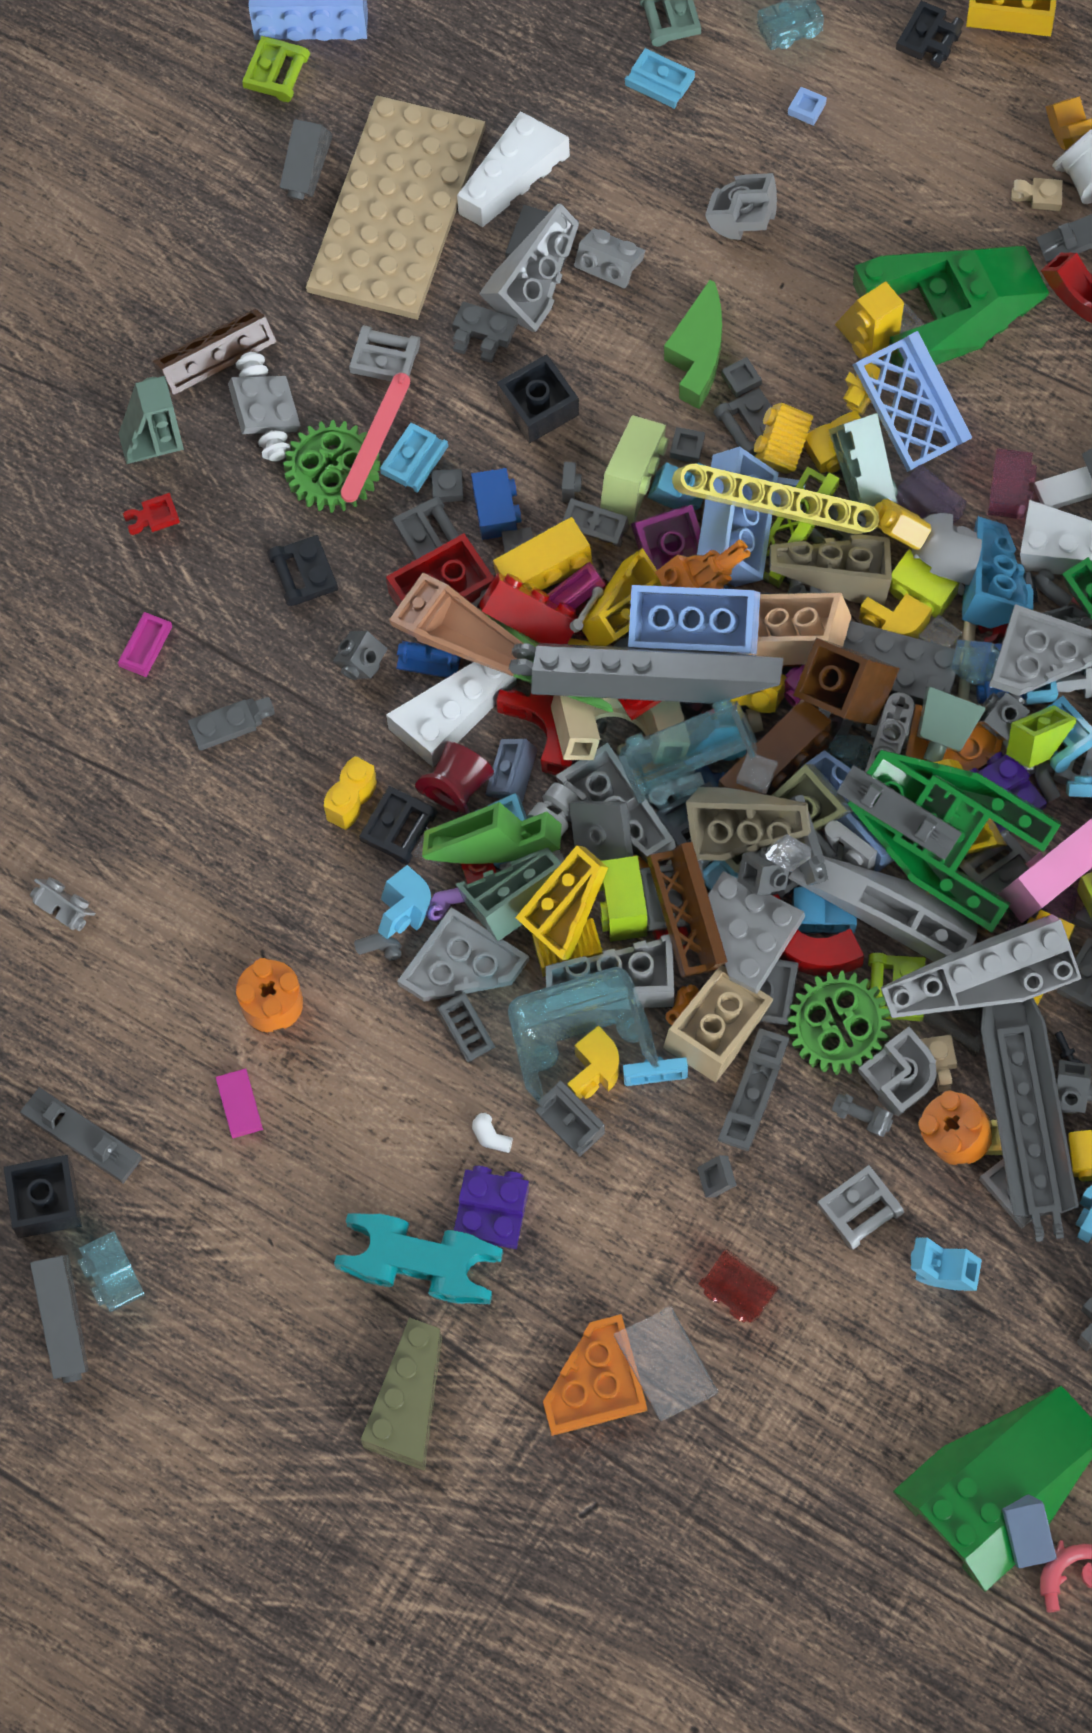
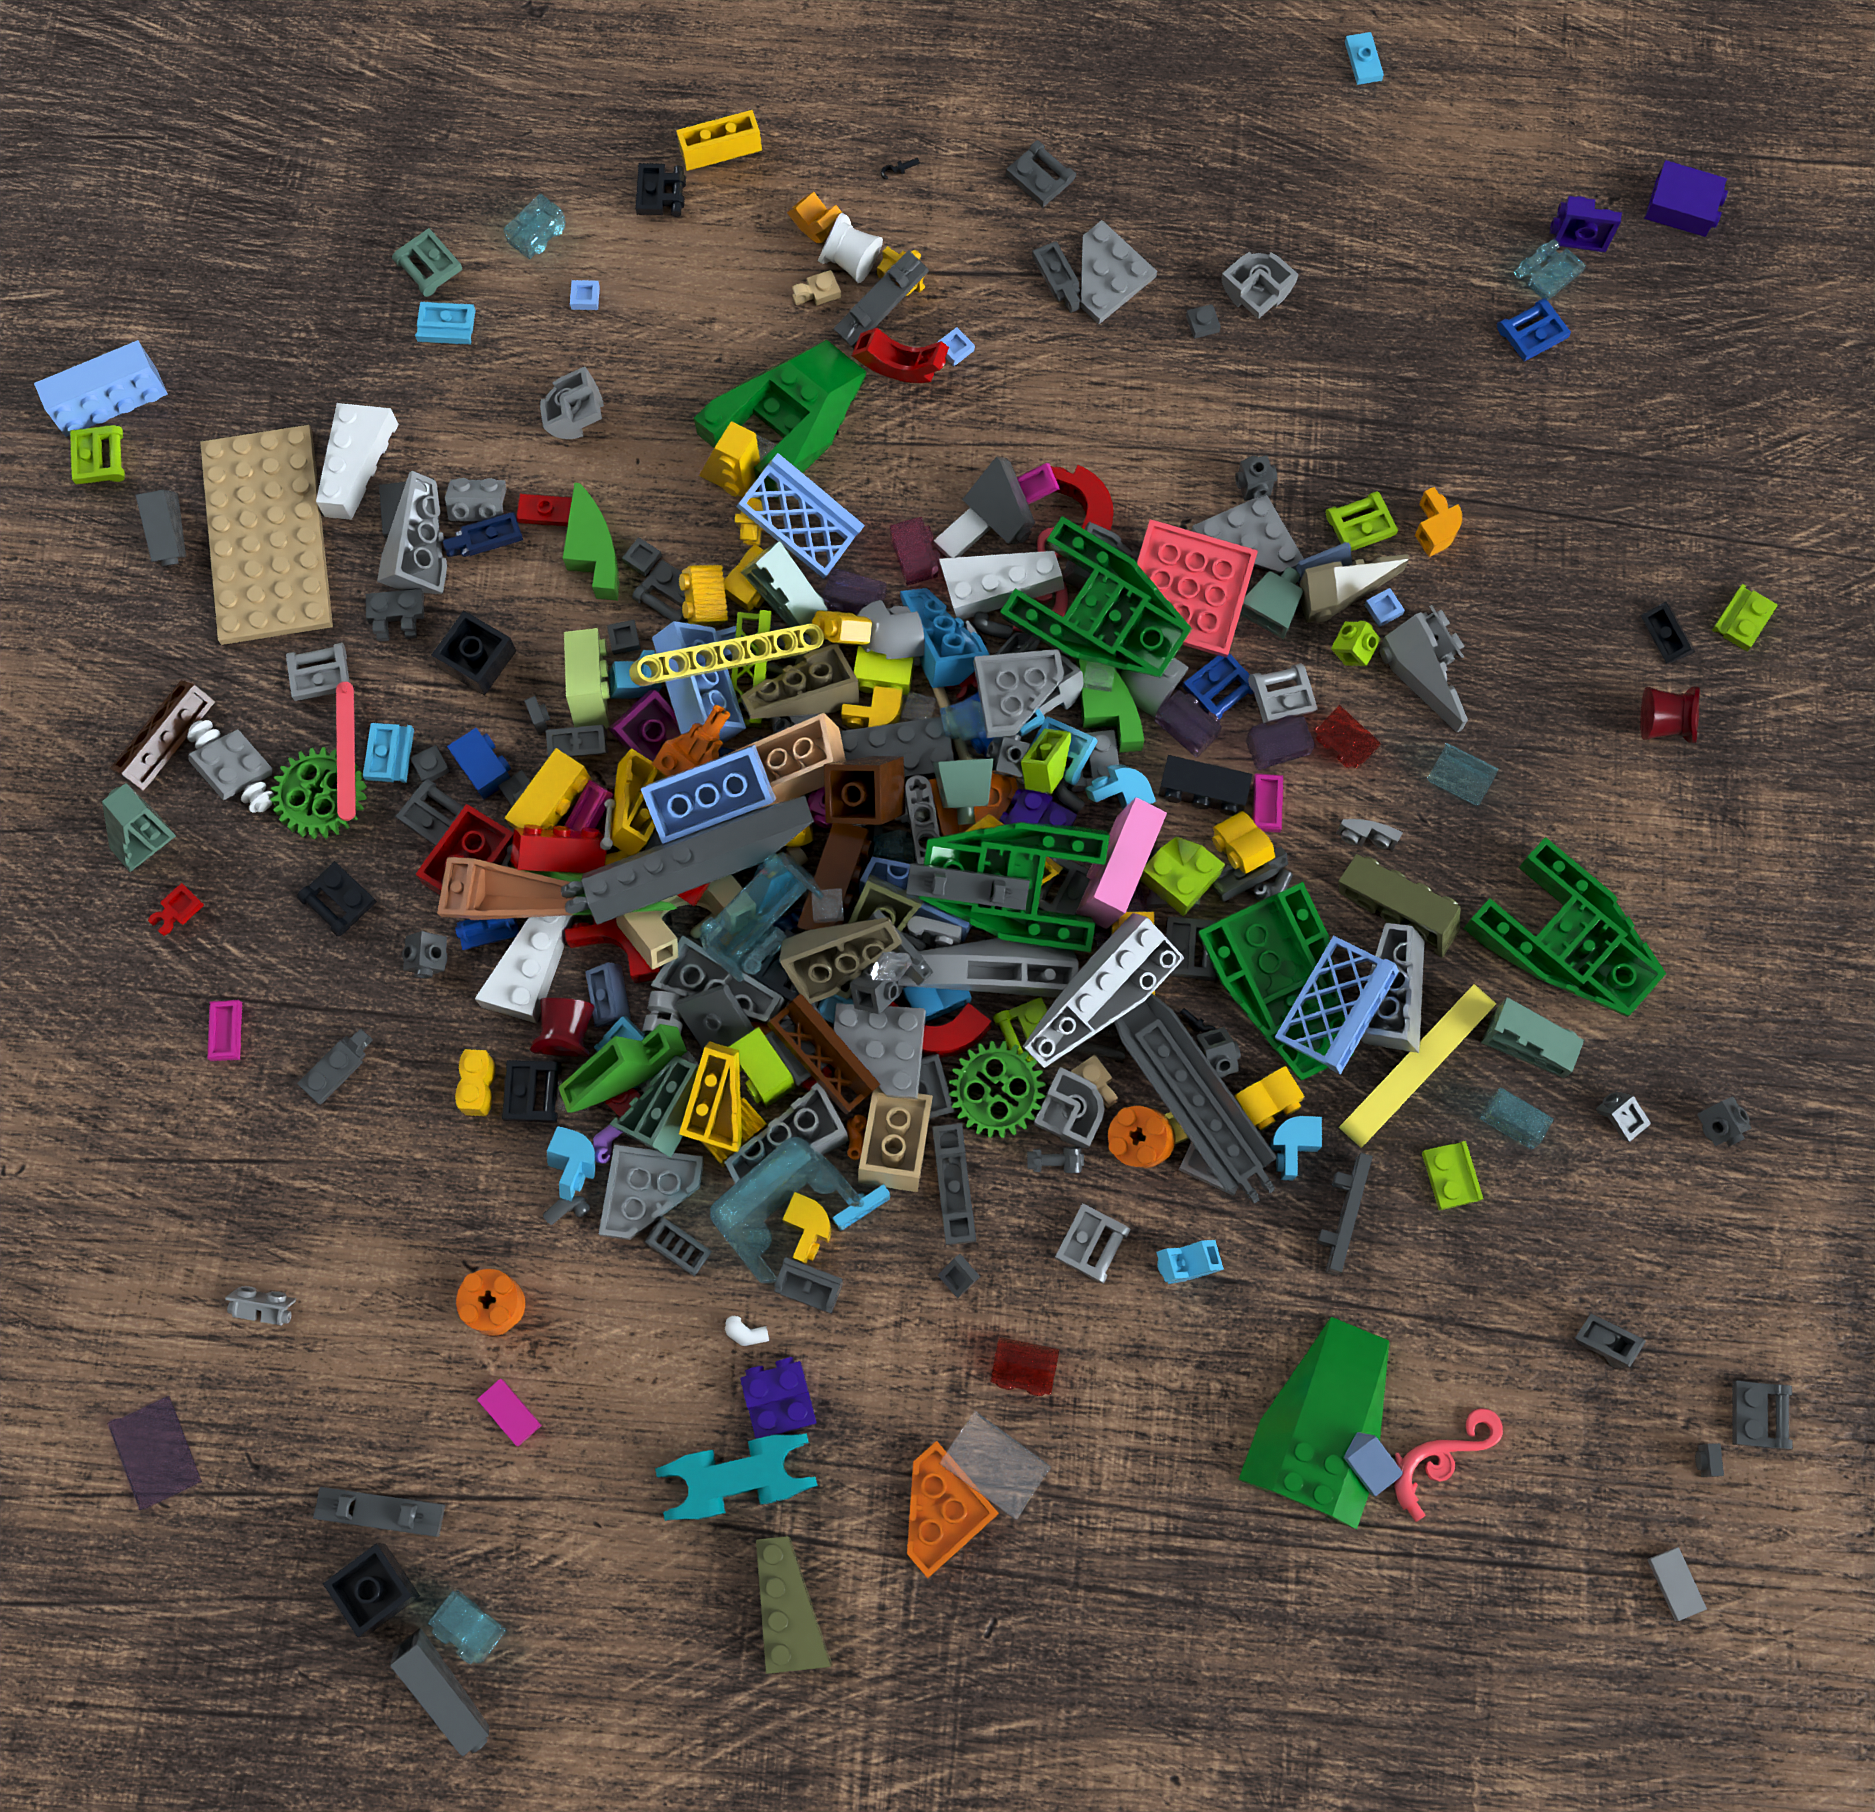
camera: 30 degrees left, 5 degrees up
none -> dark blue hinge [443,512,523,557]
none -> red plate [516,494,572,527]

